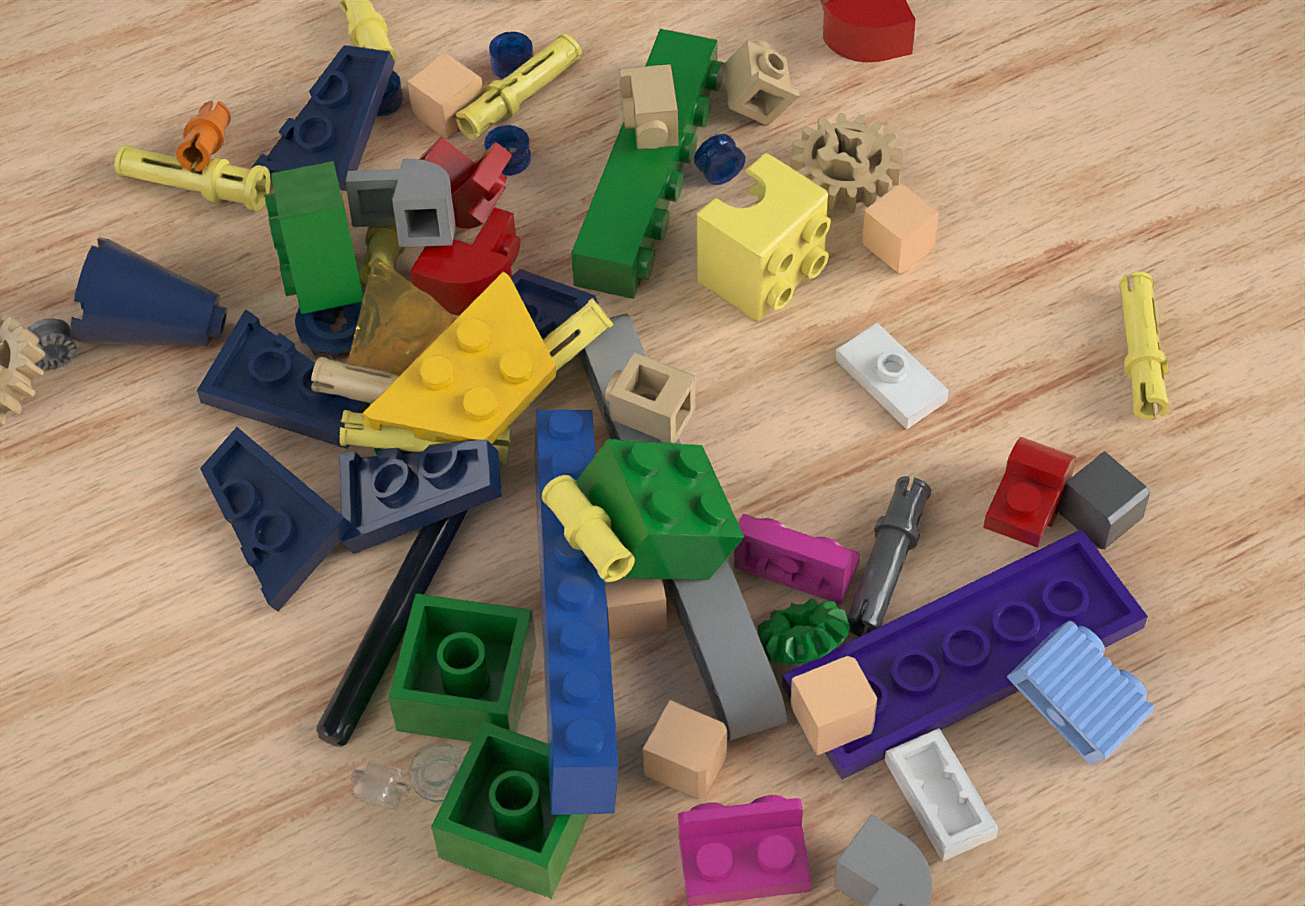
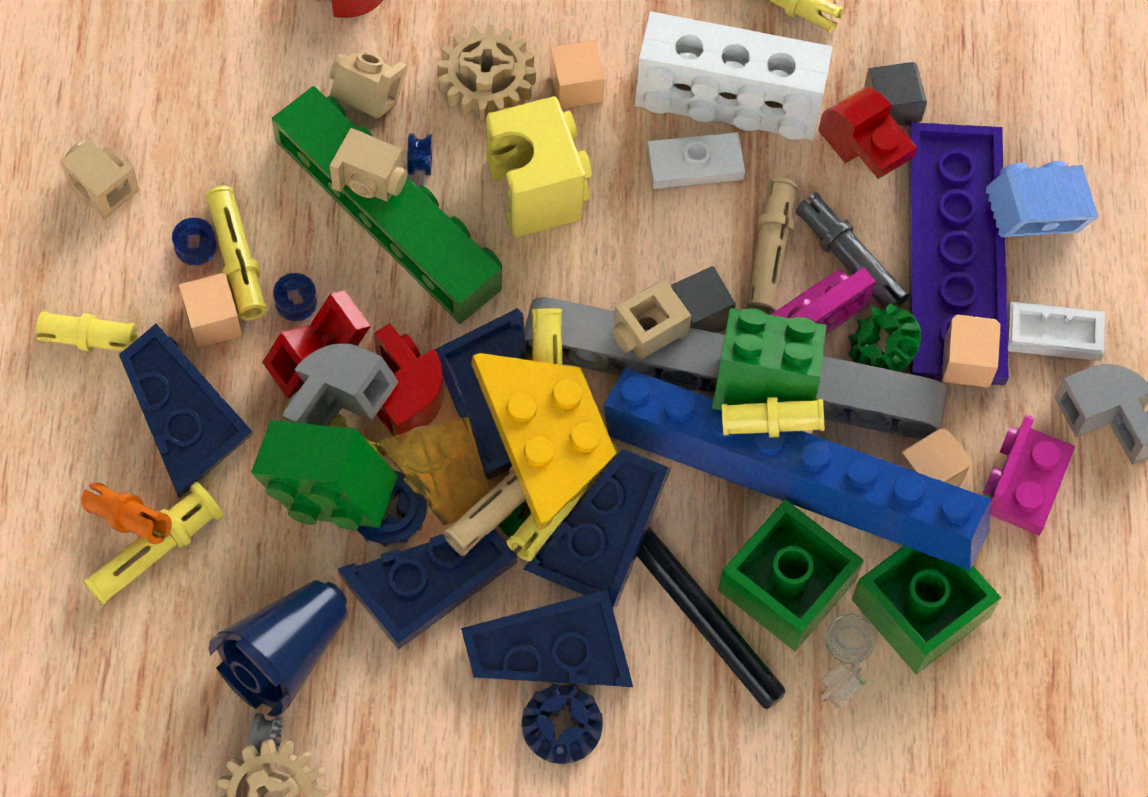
camera: 65 degrees left, 10 degrees up
none -> dark blue gear [522,683,603,764]
none -> white brick [635,11,833,140]
none -> dark grey piece [671,266,736,333]
none -> tan pin [746,177,798,315]

